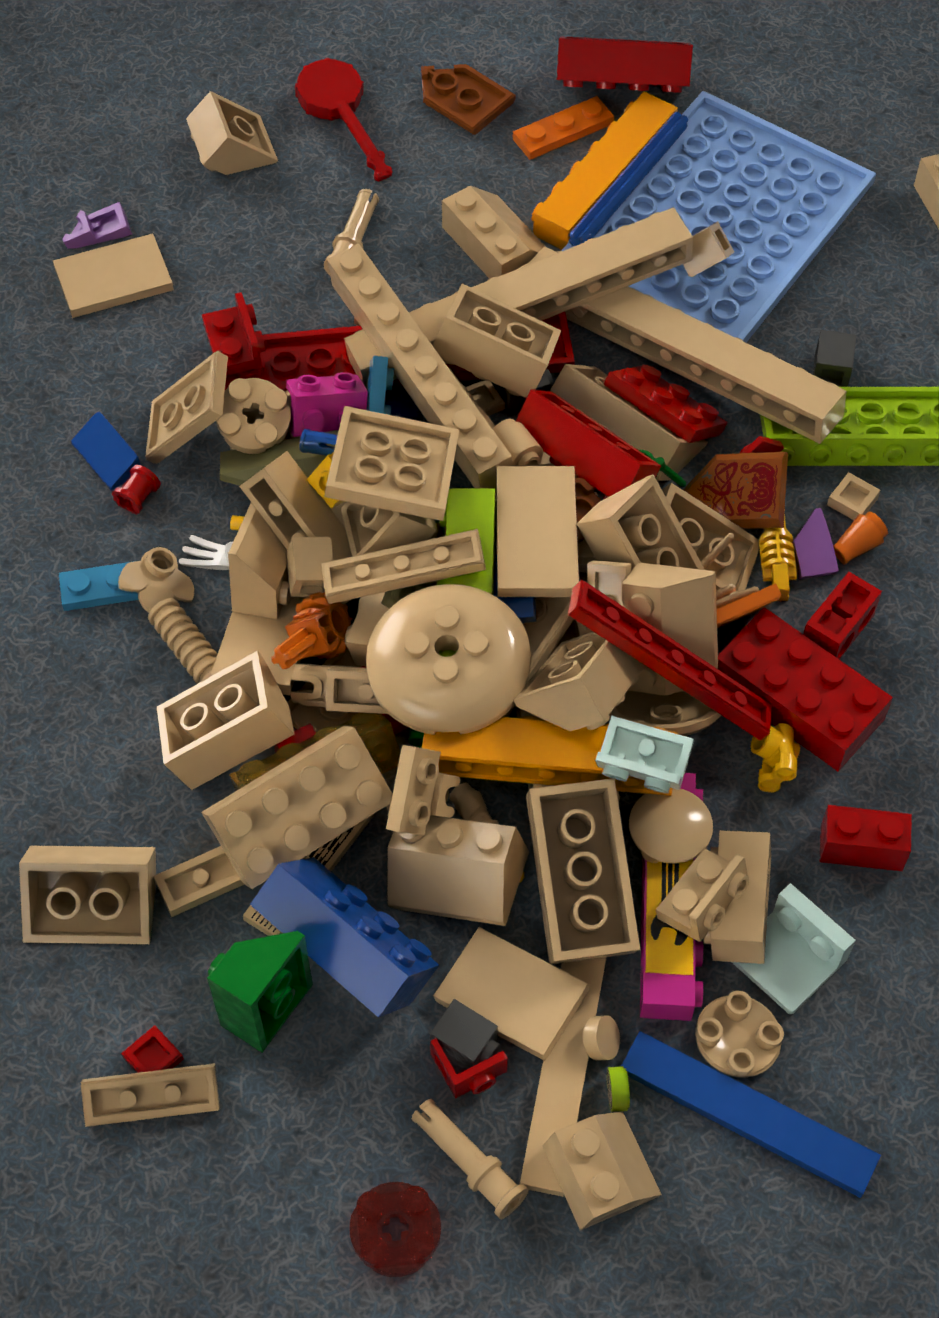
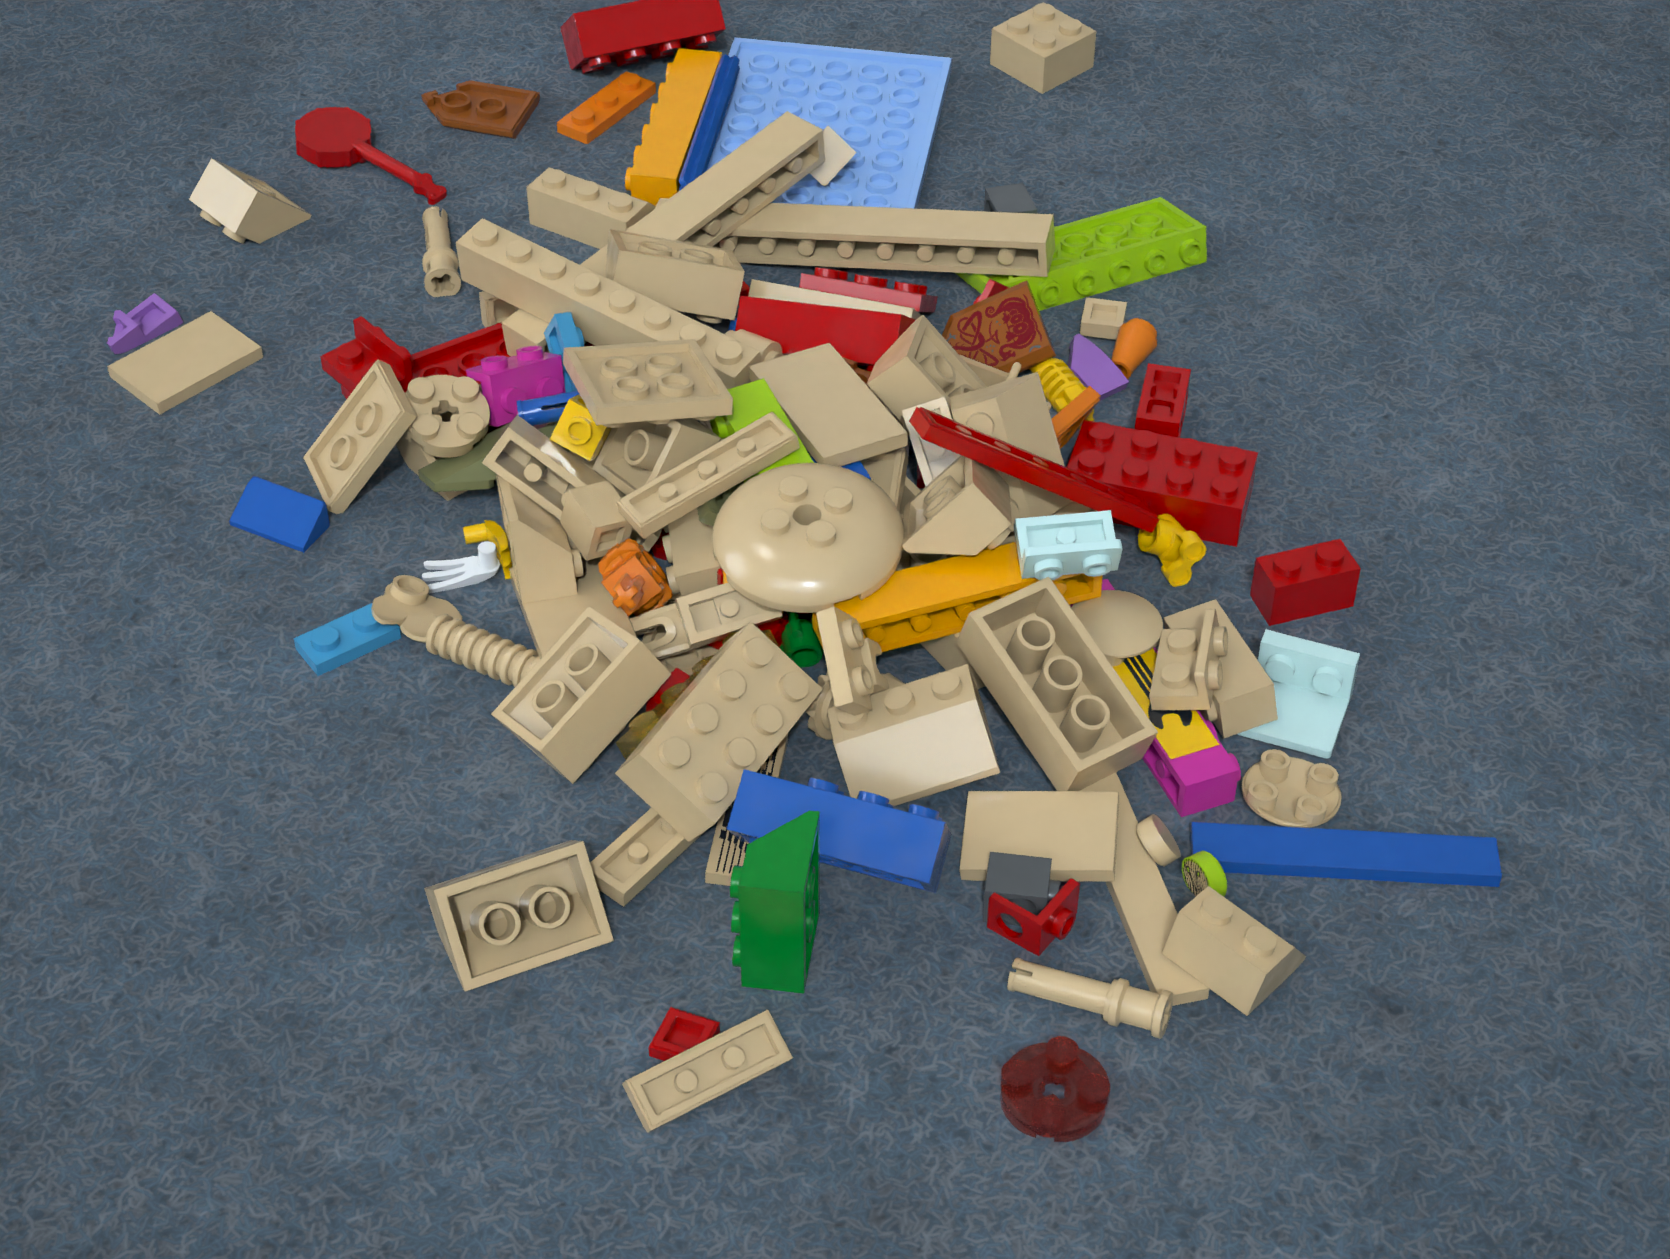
camera: 25 degrees left, 15 degrees down
red bush [112,465,161,515] -> none

